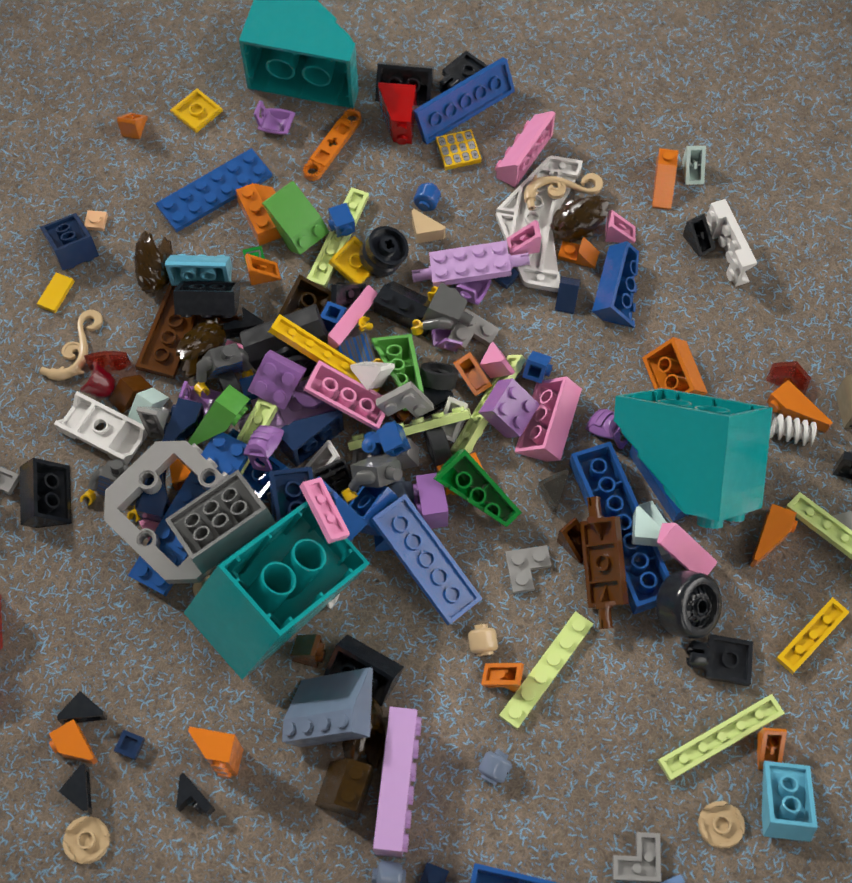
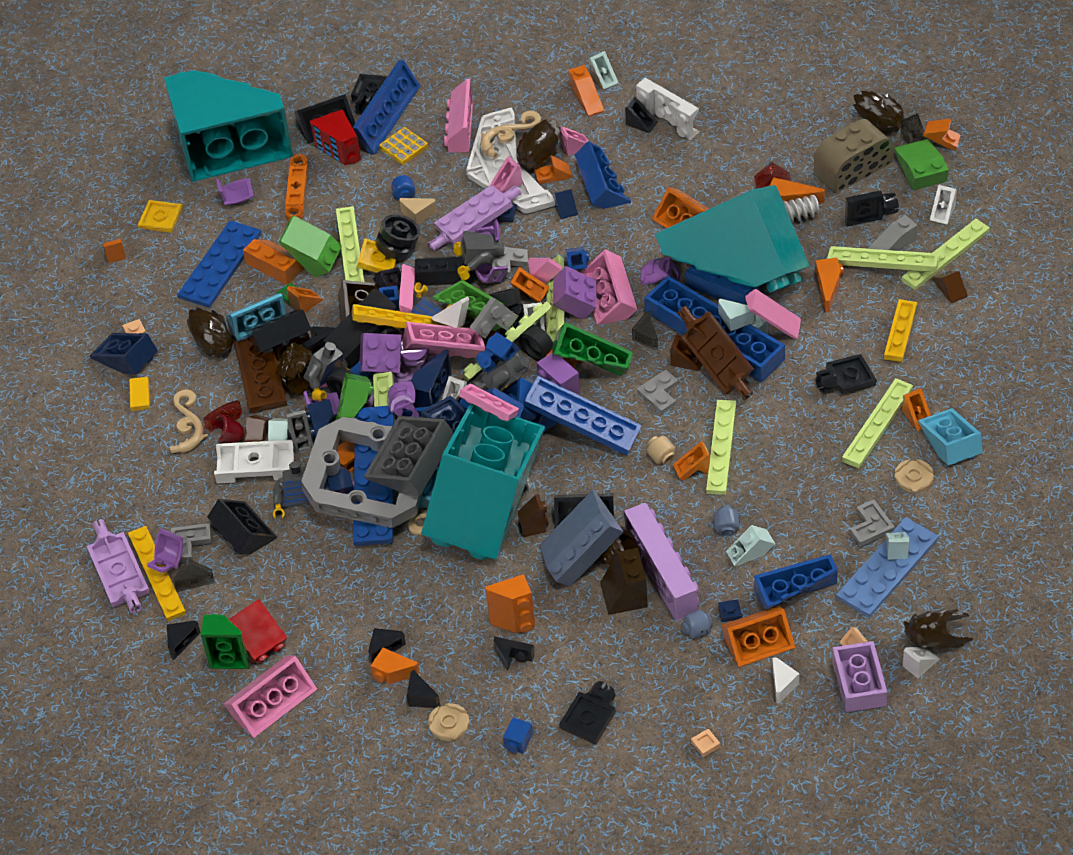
camera: 25 degrees left, 15 degrees down
dark blue plate [114,730,145,761] -> none
blue brick [328,203,355,238] -> none
black wheel [656,570,722,639] -> none
none -> light aqua slope [726,525,775,566]

